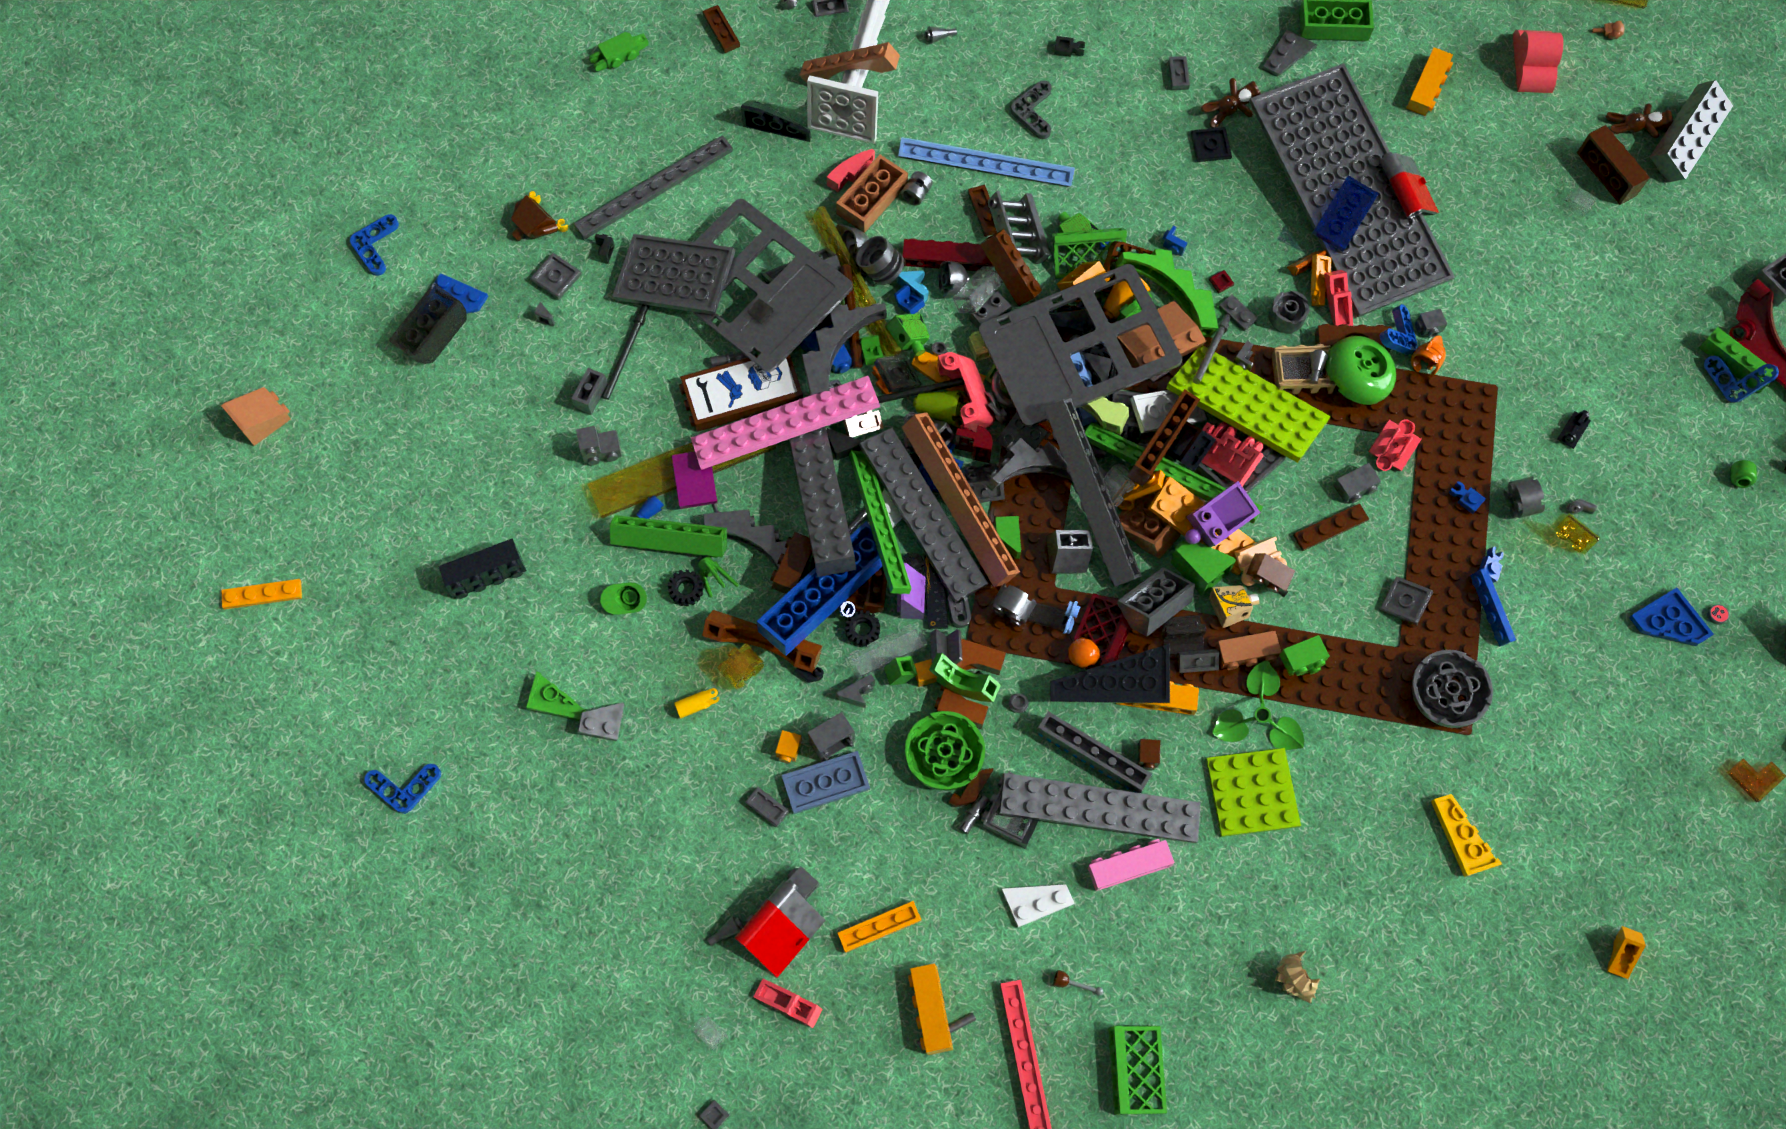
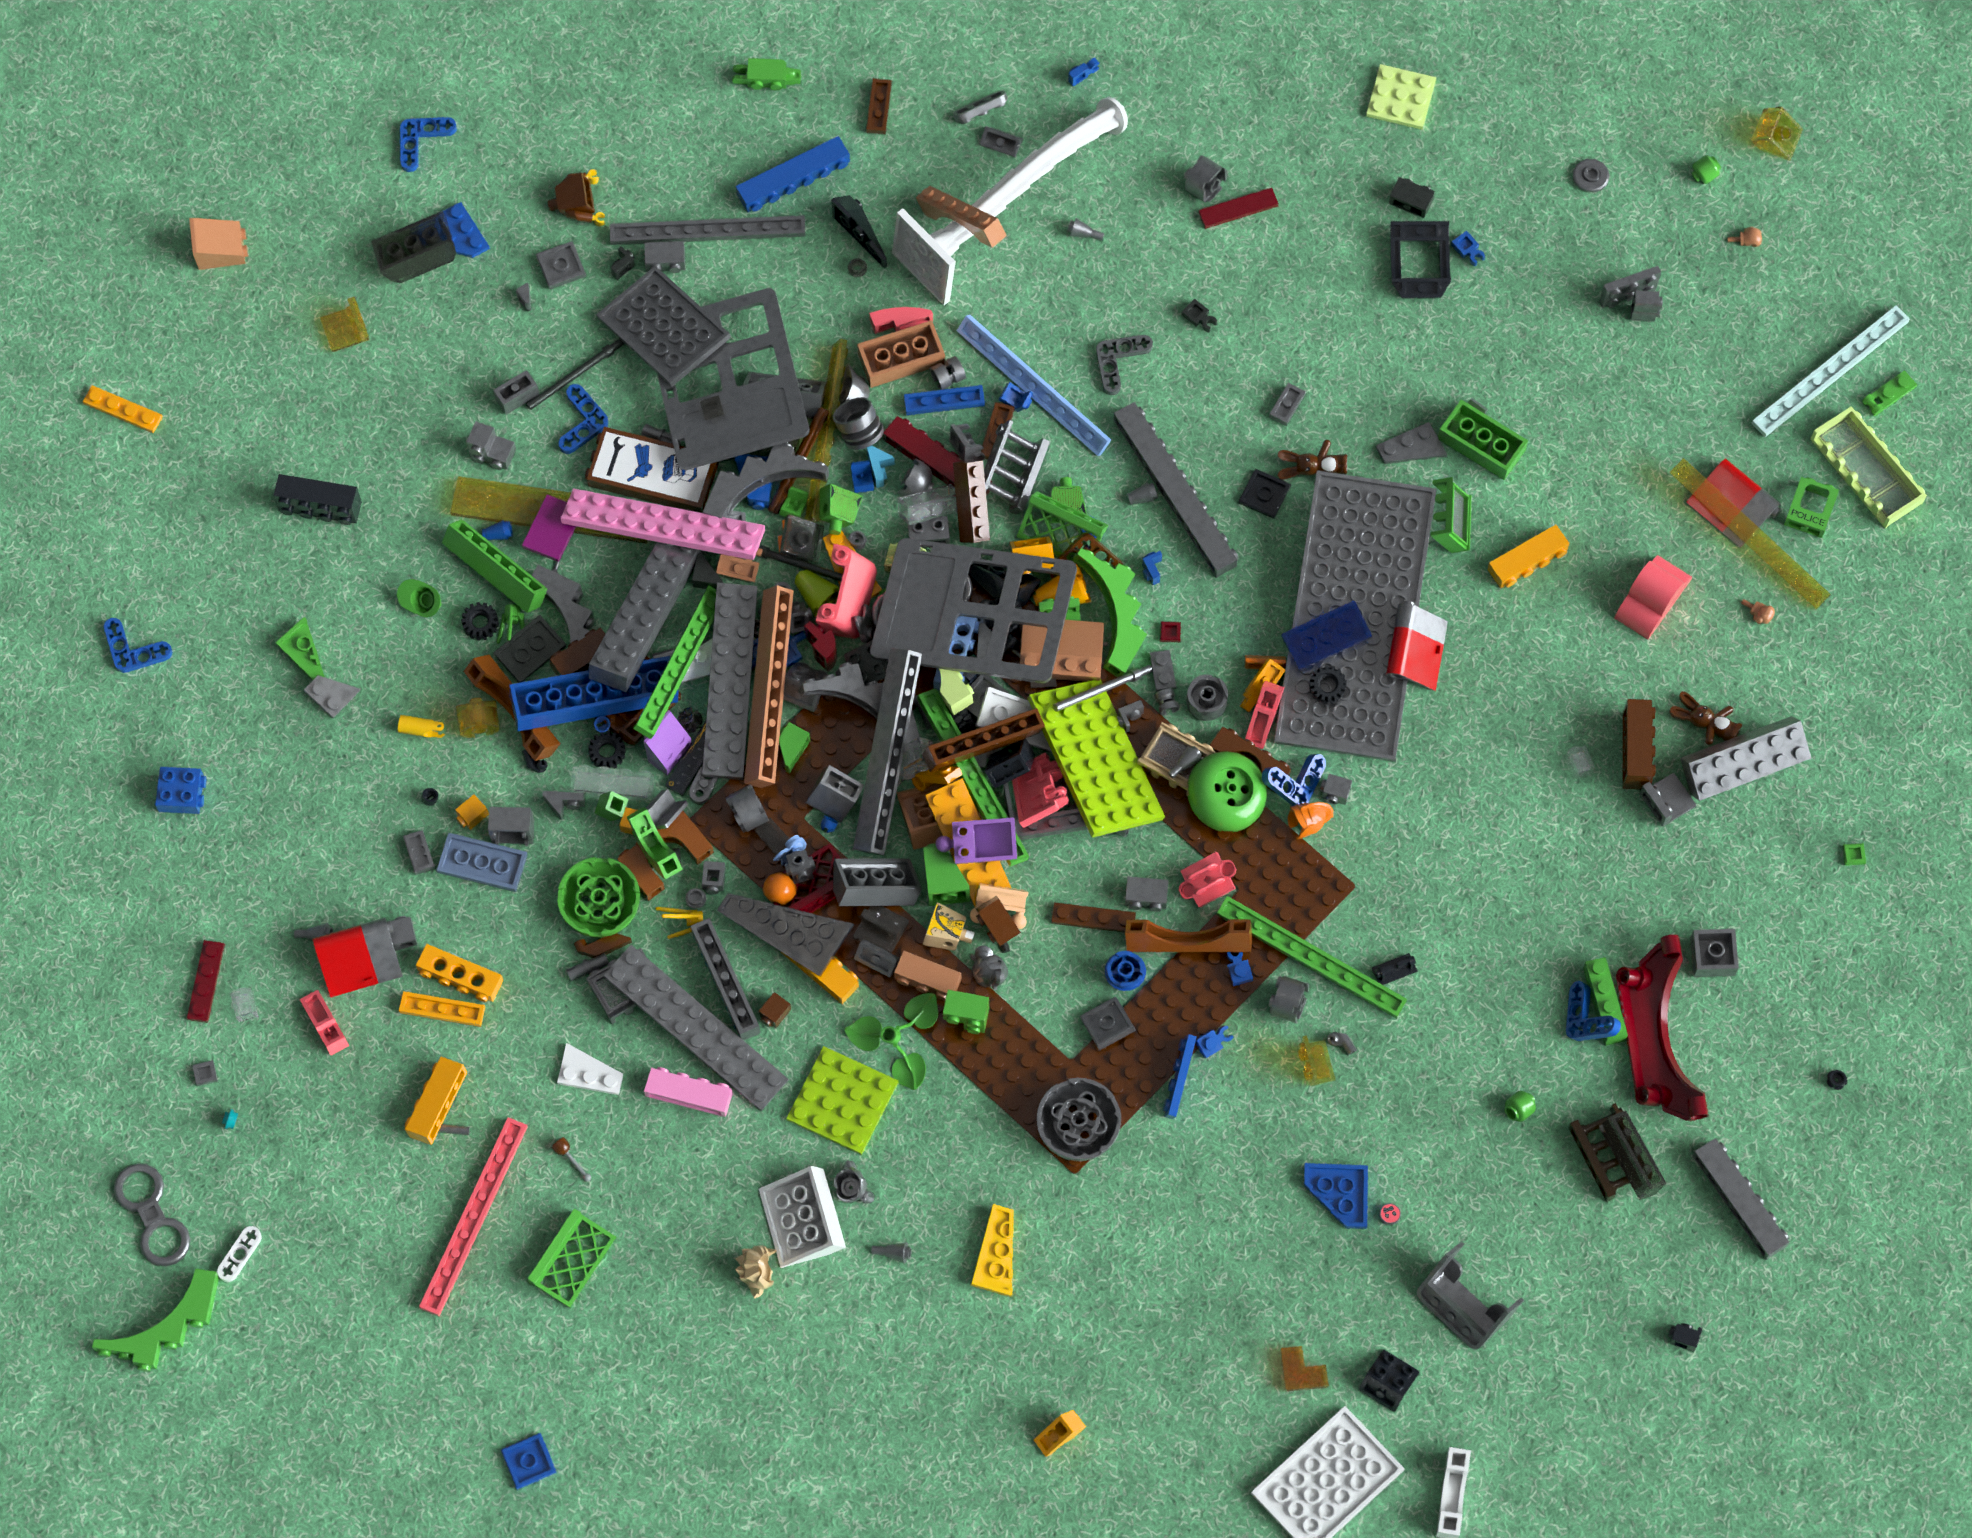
camera: 35 degrees right, 0 degrees up
none -> blue brick [155,767,207,814]
none -> dark red plate [187,940,225,1023]
none -> clear yellow bracket [320,296,369,352]
none -> light orange brick [416,944,503,1002]
none -> black hinge [421,788,439,806]
none -> pearl dark grey plate [494,615,566,683]
none -> blue beam [559,384,608,454]
none -> flat silver brick [645,241,685,273]
none -> yellow plant [655,907,703,939]
none -> flat silver brick [702,861,726,894]
none -> blue brick [736,136,850,213]
none -> white slope [759,1166,846,1268]
none -> flat silver brick [784,850,815,884]
none -> blue hinge [820,816,838,833]
none -> flat silver hair [834,1160,874,1204]
none -> clear smoke plate [848,258,867,277]
none -> flat silver cone [871,1242,911,1263]
none -> blue plate [904,385,985,416]
none -> flat silver hinge [949,424,985,461]
none -> flat silver hair [970,945,1008,990]
none -> blue bracket [998,382,1033,412]
none -> blue cone [1105,951,1146,991]
none -> flat silver brick [1114,402,1239,578]
none -> dark orange arch [1125,919,1252,952]
none -> flat silver cone [1127,482,1158,505]
none -> flat silver wheel [1154,688,1180,716]
none -> bright green plate [1216,896,1407,1019]
none -> black tyre [1309,665,1347,704]
none -> bright green window [1431,477,1472,553]
none -> flat silver bracket [1640,773,1696,827]

